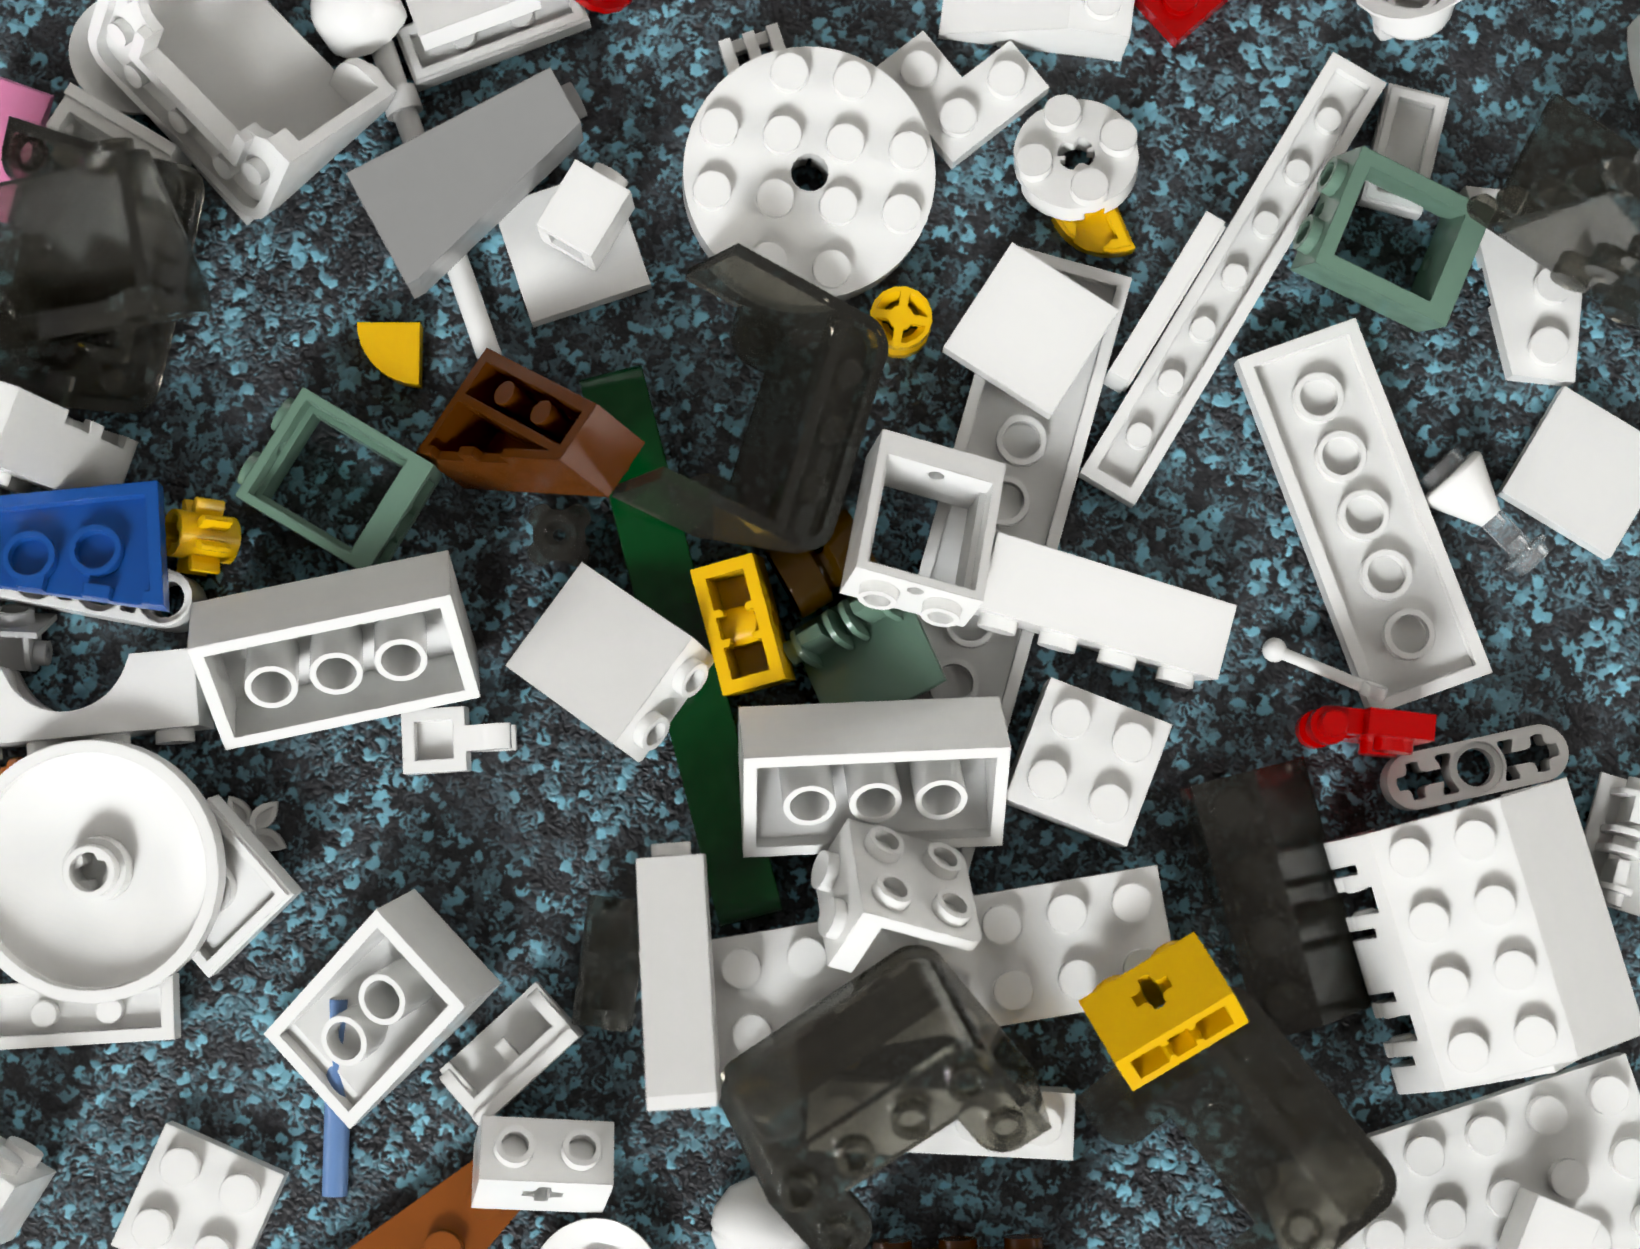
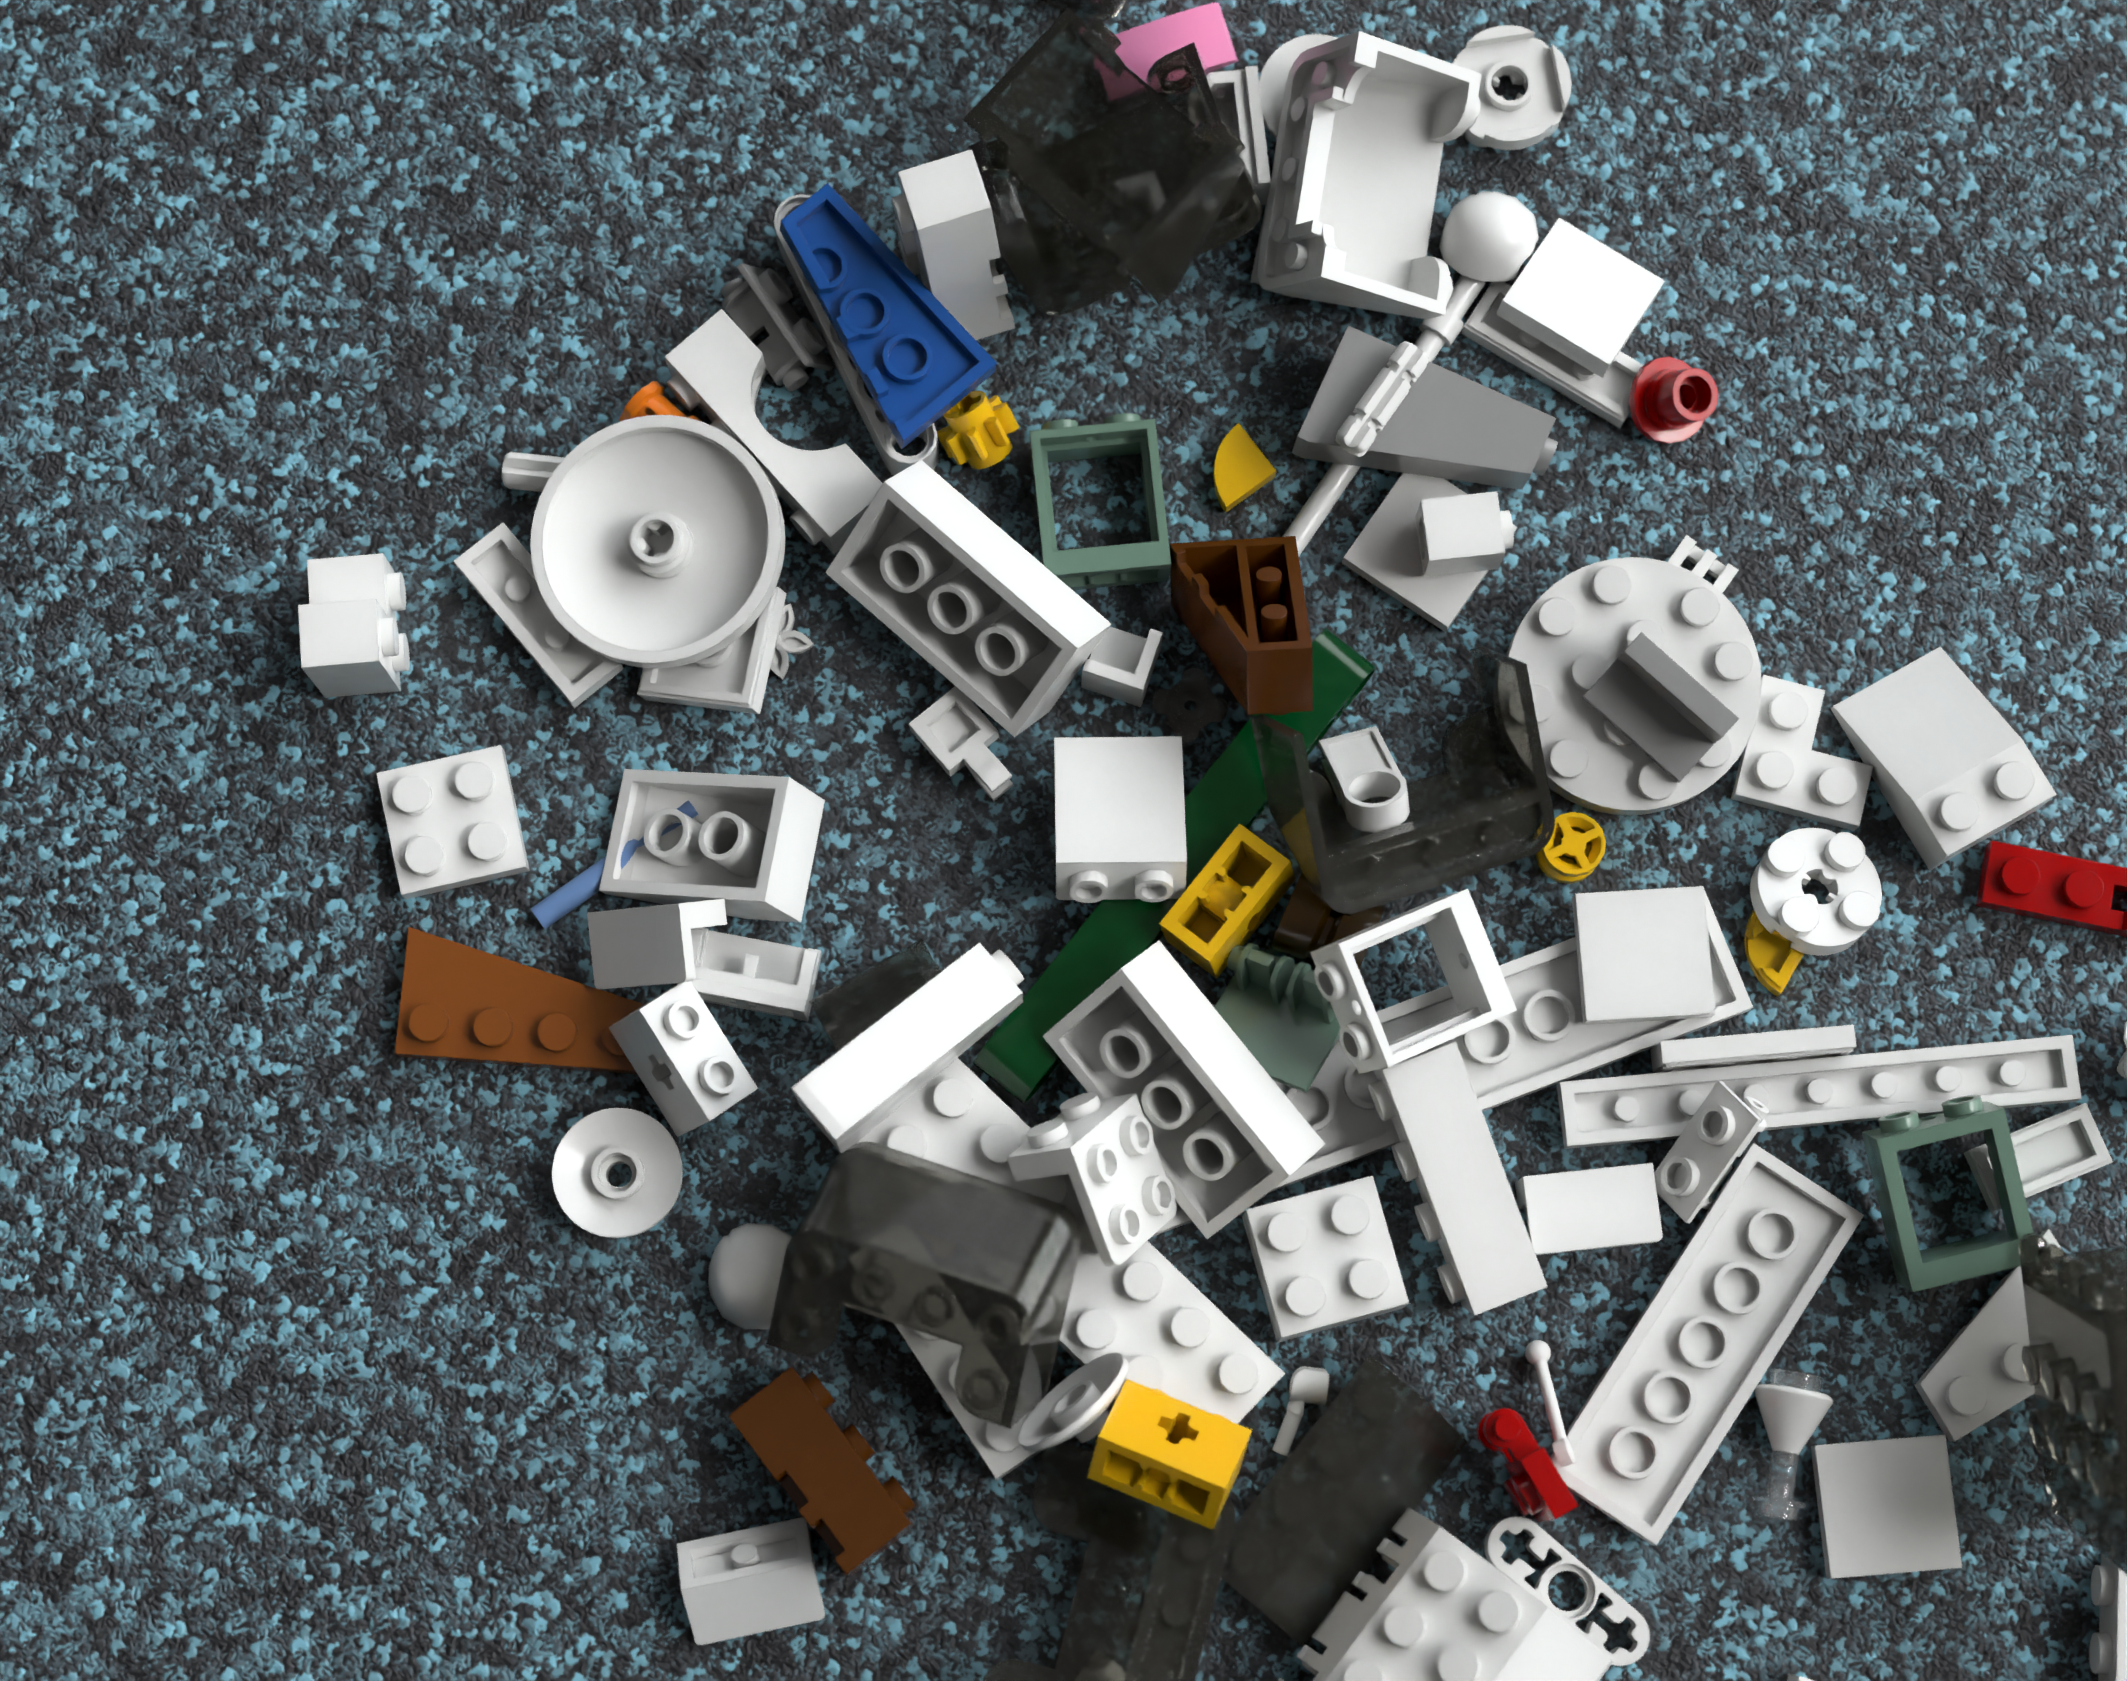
camera: 55 degrees right, 5 degrees down
none -> white panel [587,899,727,989]
none -> white dish [1018,1352,1128,1452]
none -> white panel [1081,627,1163,707]
none -> white hand [1272,1366,1329,1456]
none -> white piece [1319,726,1410,833]
none -> white axle [1335,341,1429,457]
none -> white panel [1515,1163,1663,1255]
none -> light grey panel [1582,632,1739,783]
none -> white hinge [1654,1080,1769,1224]

